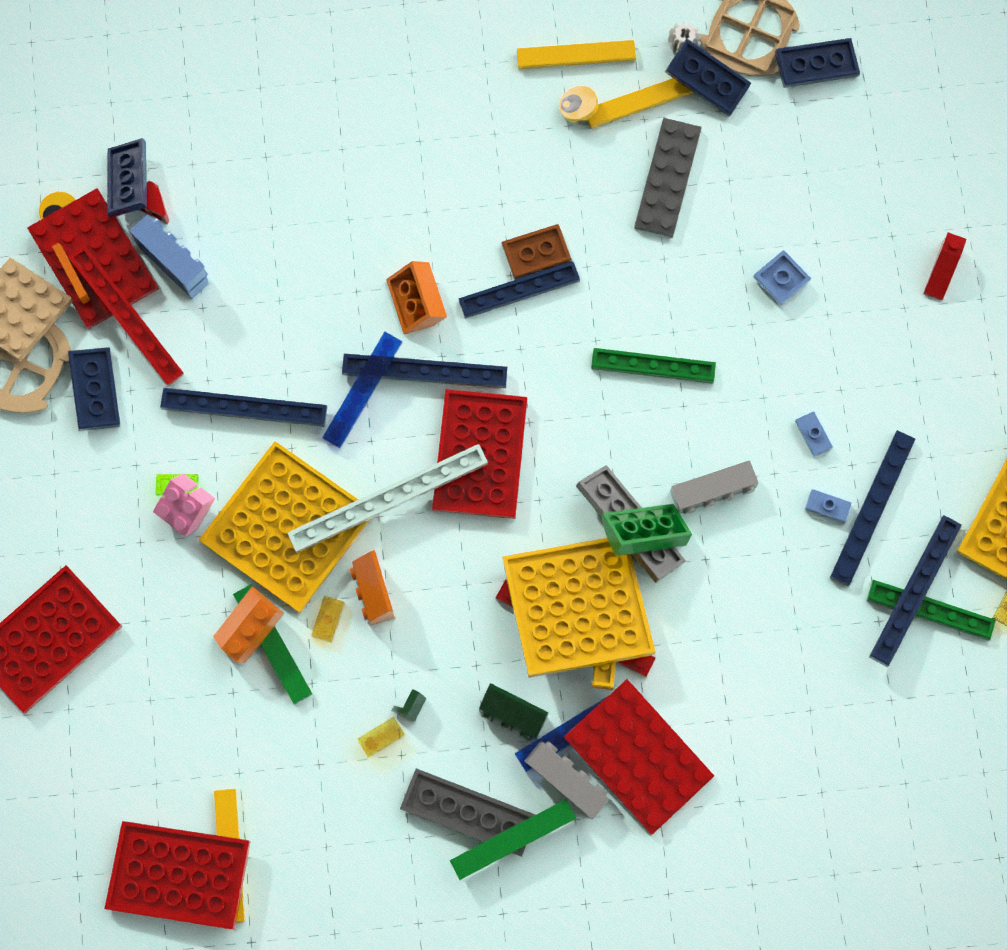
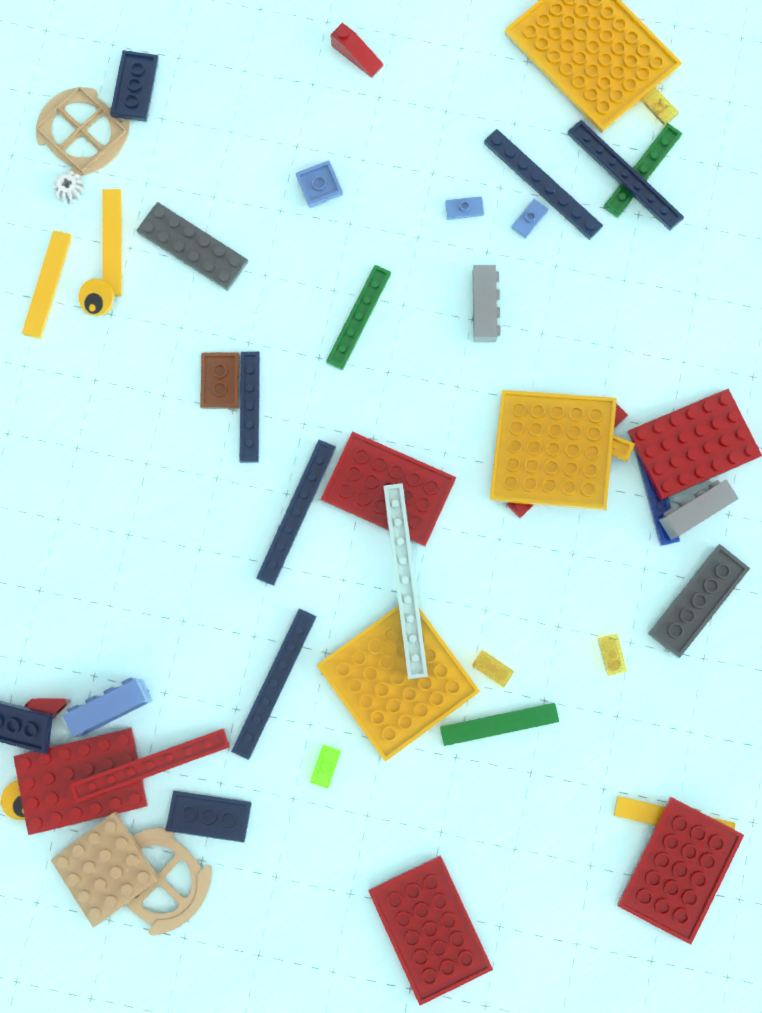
camera: 70 degrees left, 5 degrees up
orange tile [52,243,90,304] -> none
bright pink piece [153,473,216,537] -> none
orange slope [213,587,285,663] -> none
clear blue plate [322,331,403,449] -> none
orange slope [350,550,395,625] -> none
orange slope [386,261,447,334] -> none
dark green tile [391,689,427,722] -> none
green tile [449,799,577,881] -> none
dark green slope [479,683,549,742] -> none
plate [576,465,686,583] -> none
green slope [601,504,692,556] -> none
dark blue tile [664,38,752,117] -> none

